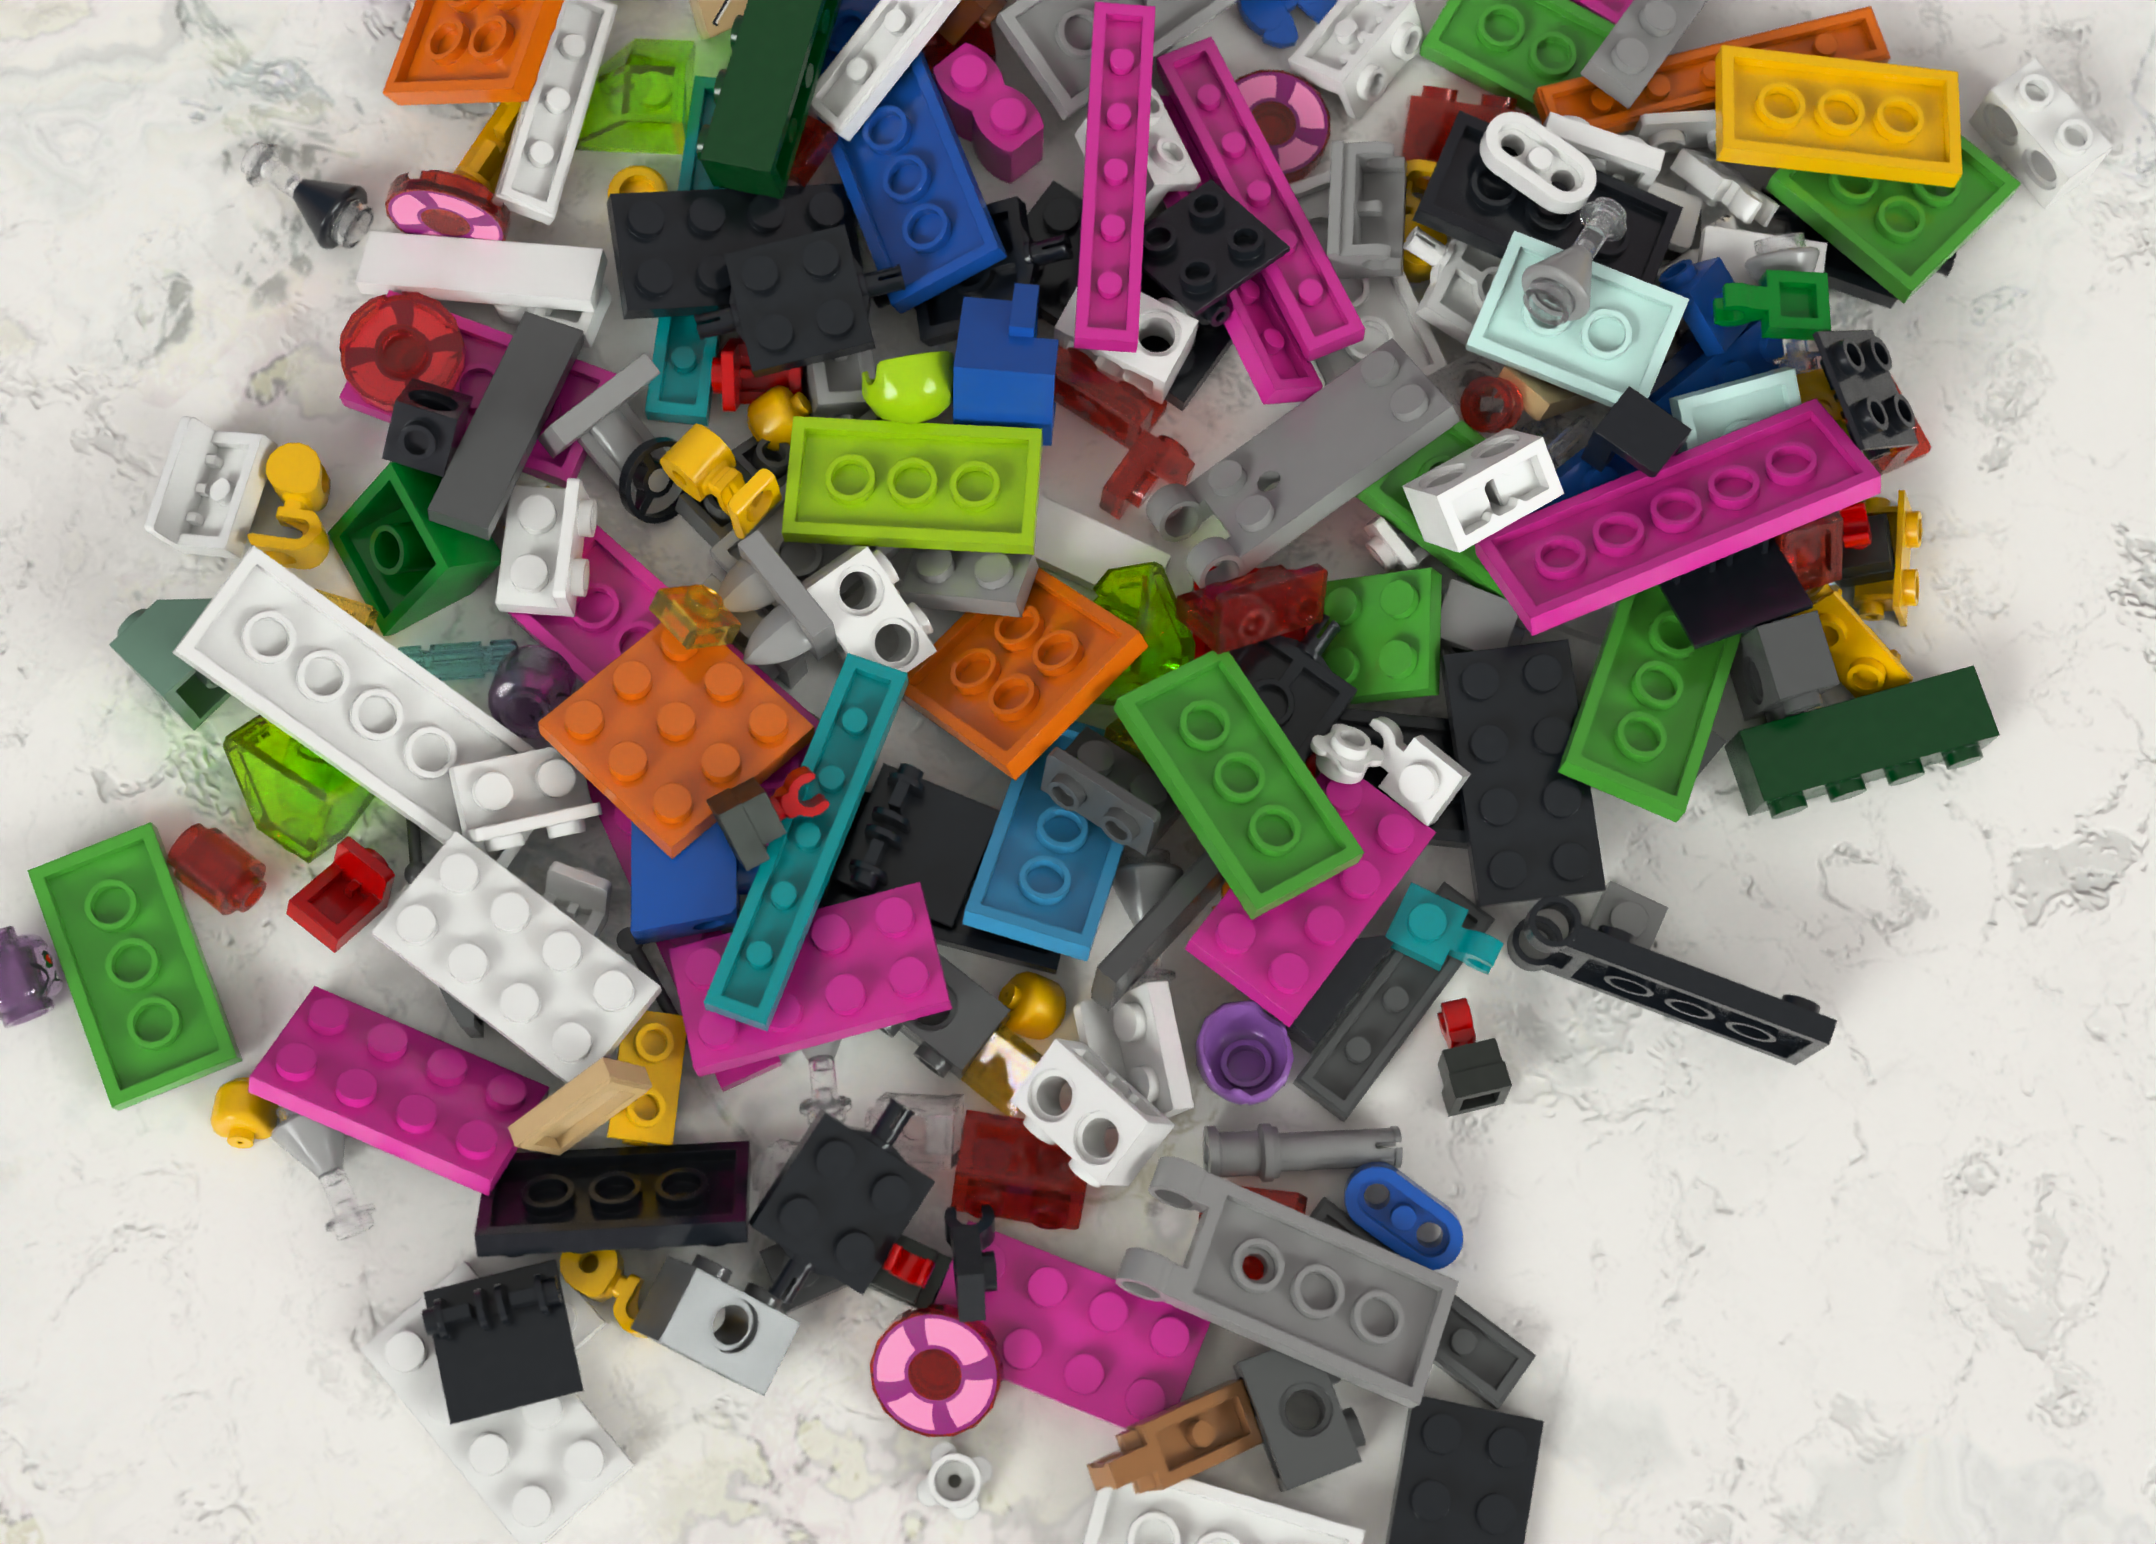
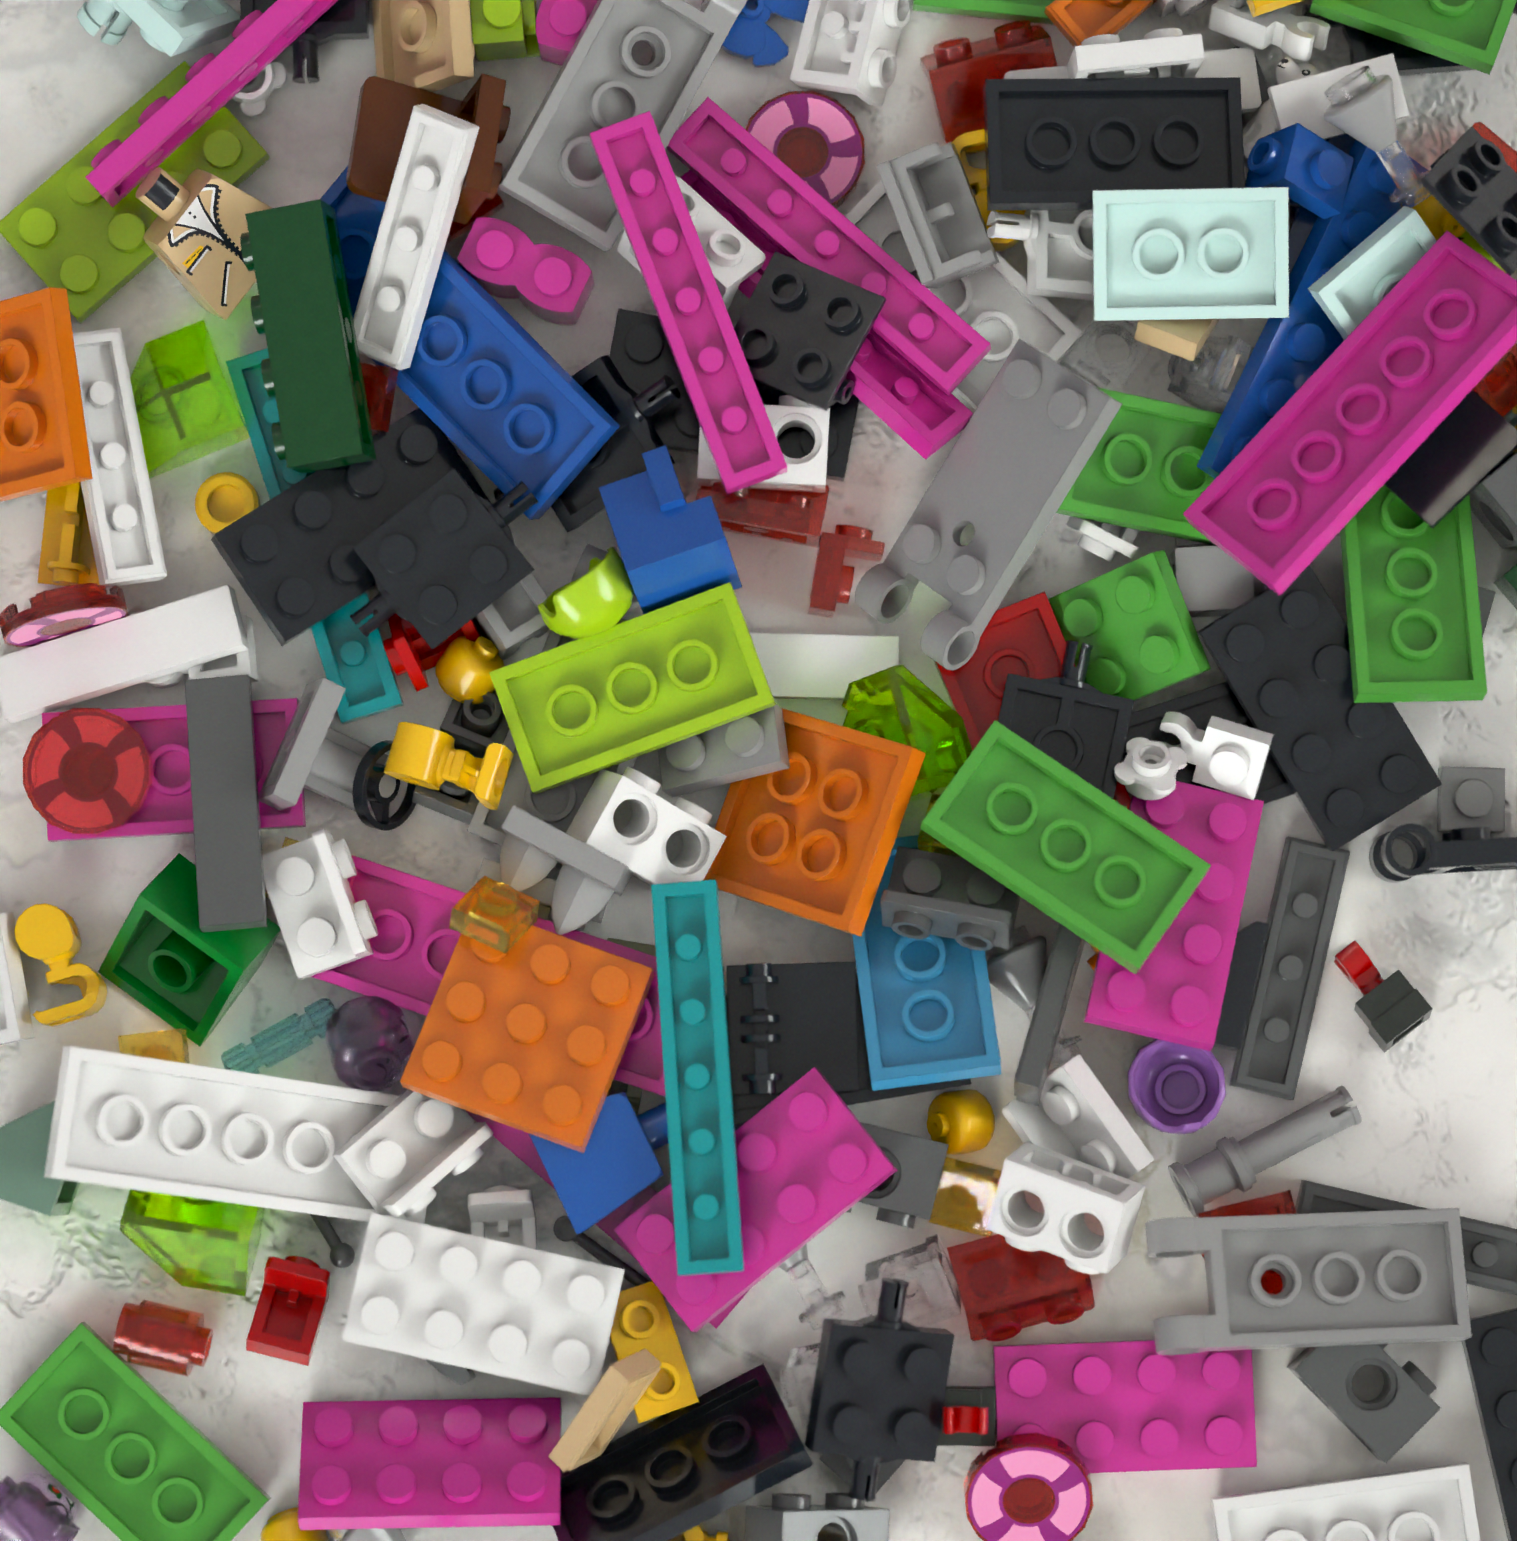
camera: 15 degrees left, 10 degrees up
black brick [382,378,473,477] -> none
pearl dark grey piece [706,766,830,871] -> none
black plate [944,1204,997,1322] -> none
medium nougat hinge [1087,1379,1264,1494] -> none
clear red bracket [1175,563,1328,654] -> none
blue plate [1344,1162,1463,1270] -> none
teal plate [1385,882,1504,974] -> none
white brick [1402,428,1564,553] -> none
clear red bush [1460,376,1523,433] -> none
white plate [1480,112,1597,214] -> none
clear piece [1522,197,1627,326] -> none
black panel [1581,386,1692,478] -> none
green plate [1713,269,1831,341] -> none

